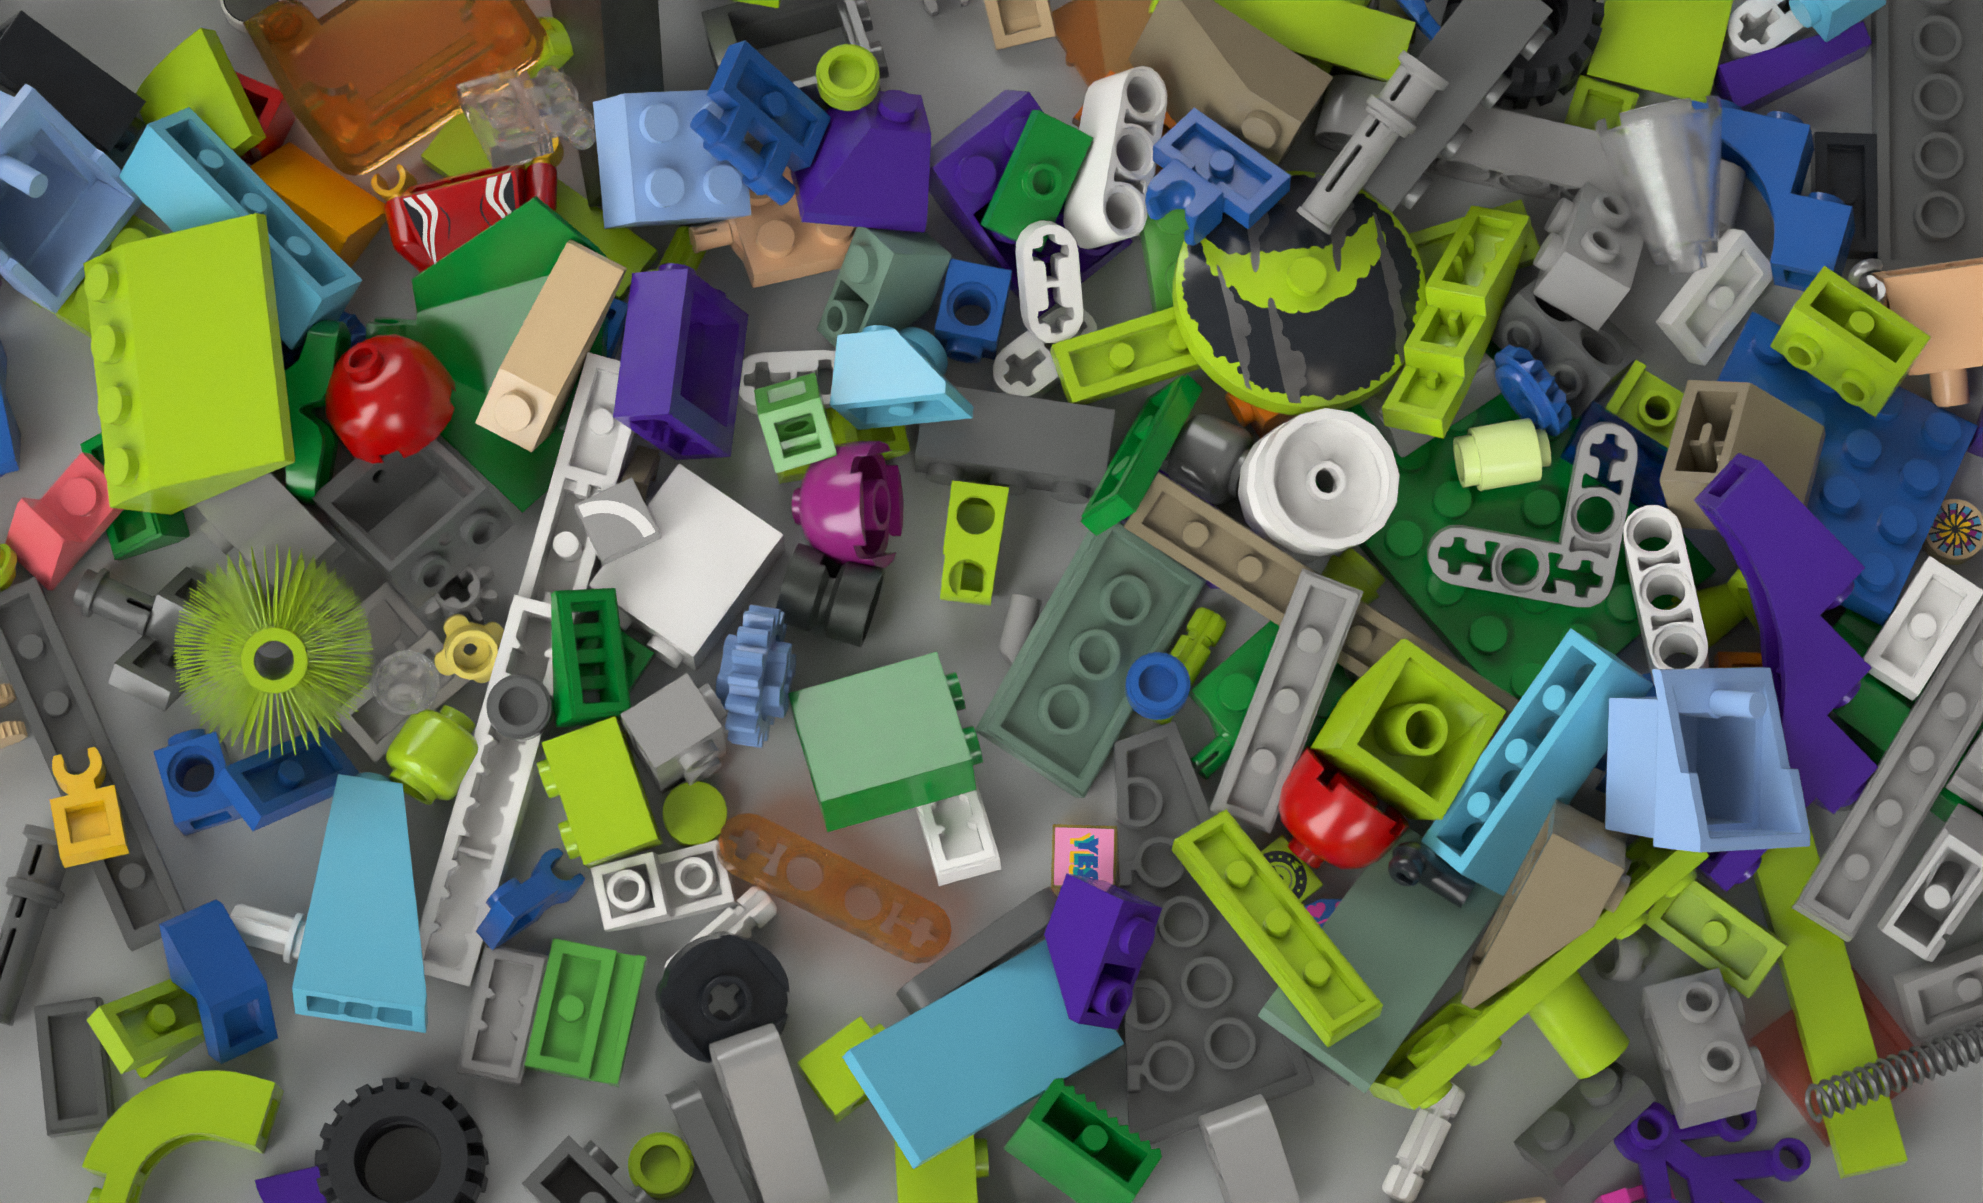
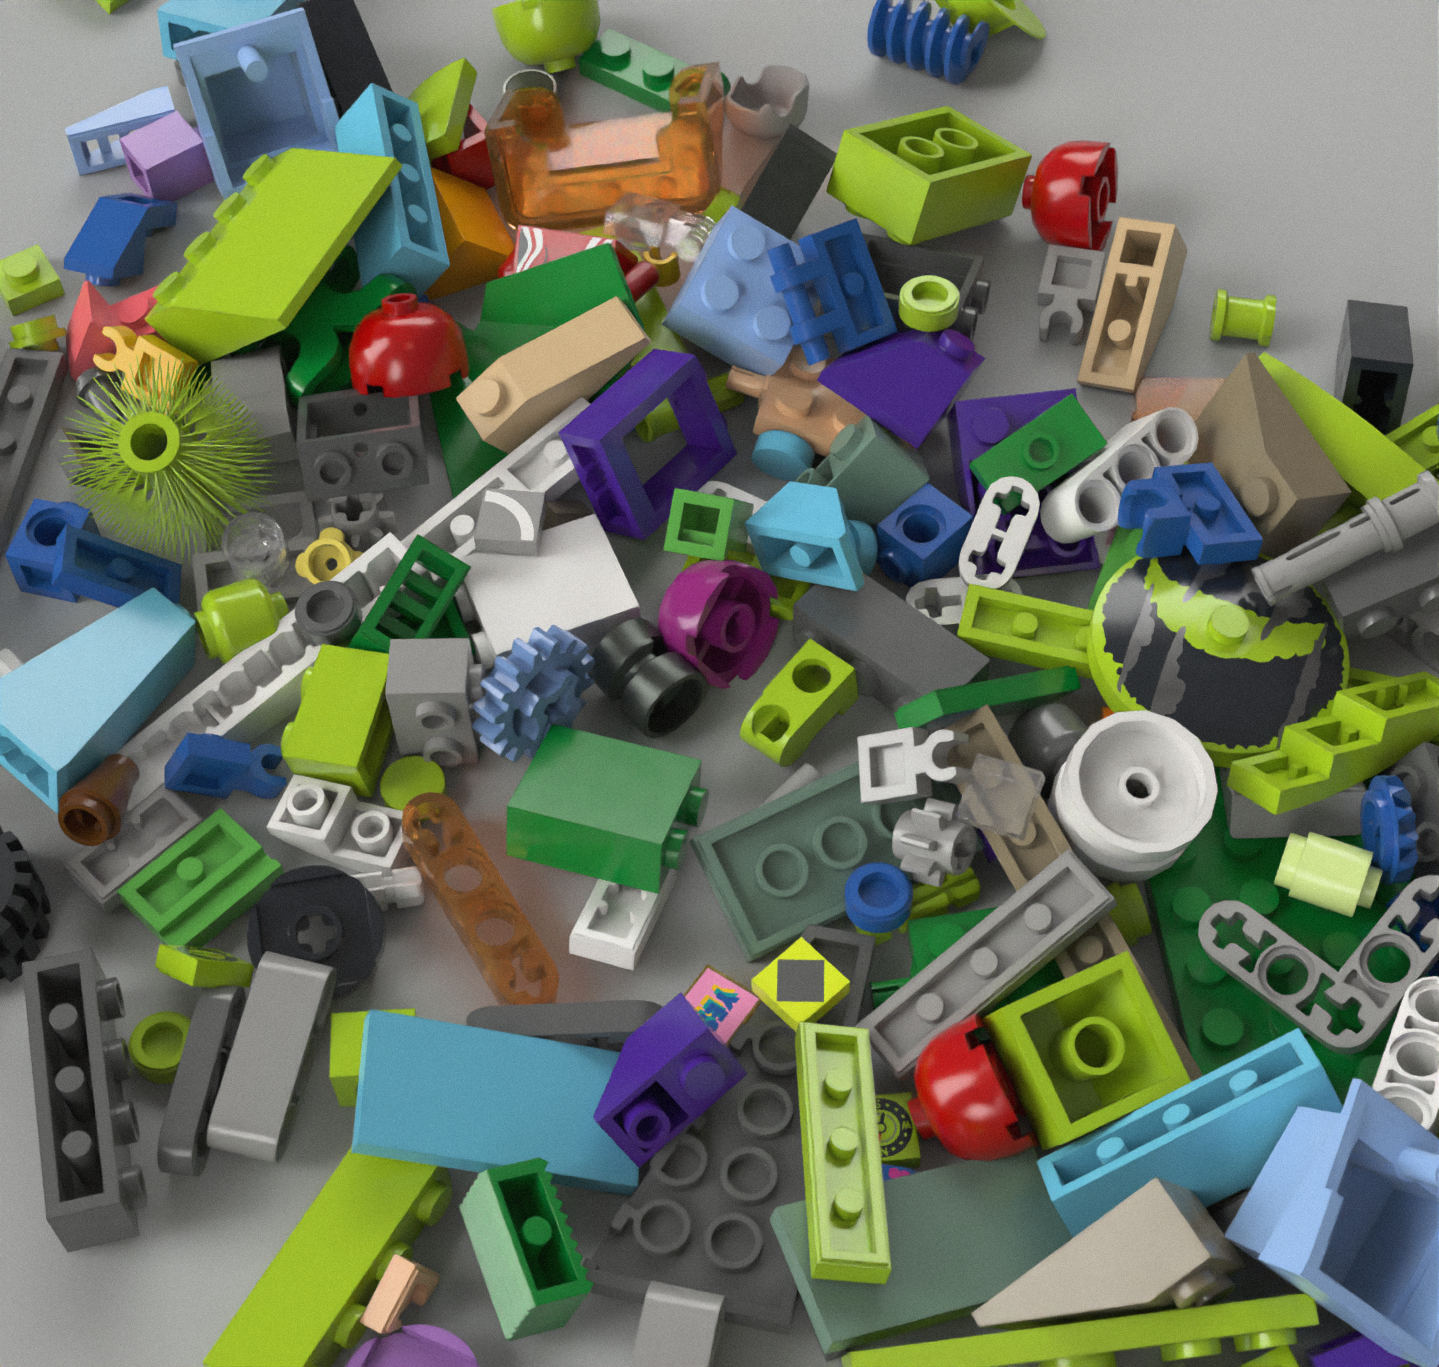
camera: 40 degrees right, 20 degrees down
black arm [1388,840,1477,908] -> none
none -> reddish brown cone [58,754,140,846]
none -> yellow plate [93,325,198,415]
none -> lime tile [155,944,254,989]
none -> medium azure tile [751,430,815,481]
none -> neon yellow tile [751,937,850,1032]
none -> plate [857,727,971,806]
none -> light grey gear [892,797,976,887]
none -> clear tile [956,753,1045,841]

